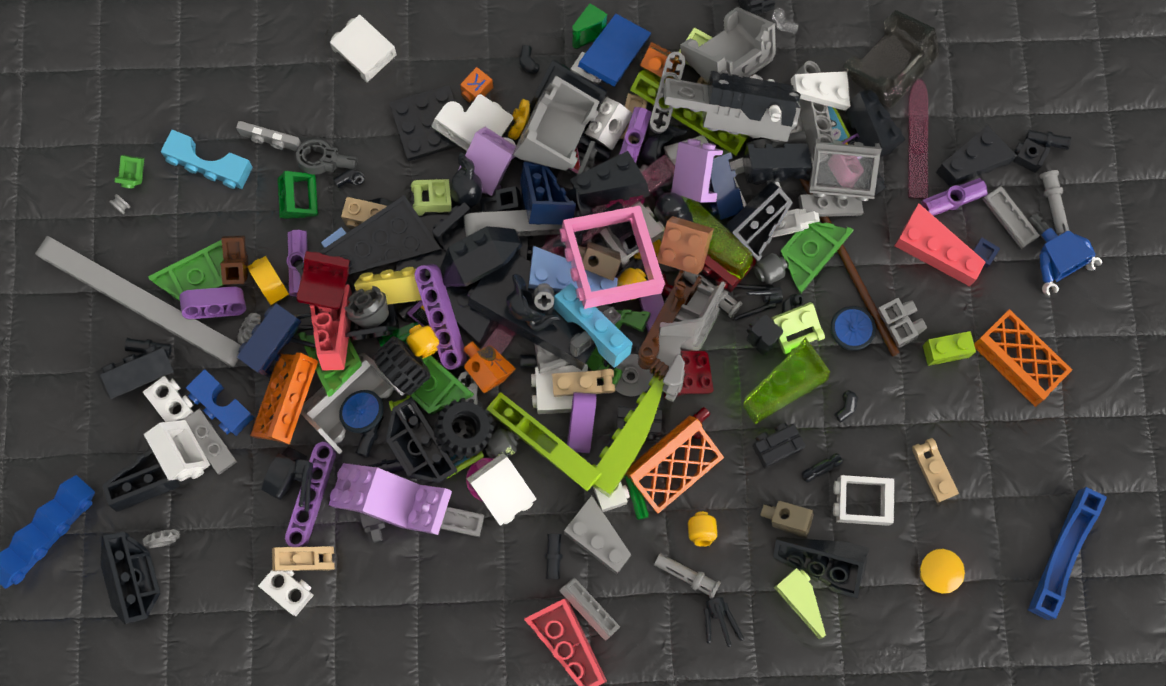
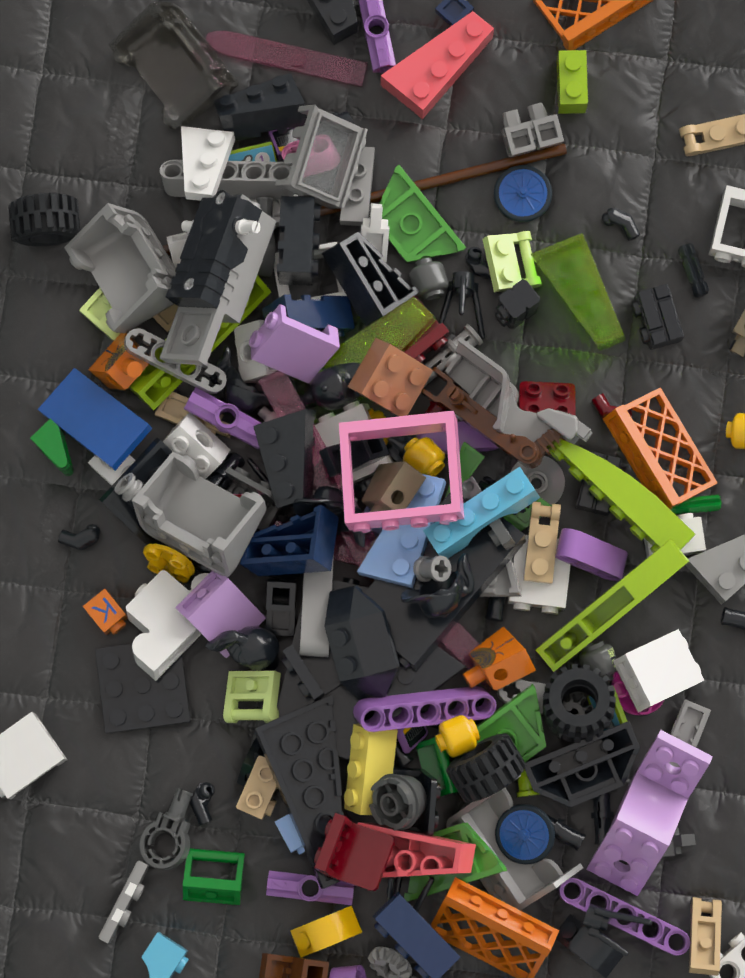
camera: 75 degrees left, 5 degrees up
clear arm [772,8,799,33] -> none
none -> light grey bush [114,473,143,502]

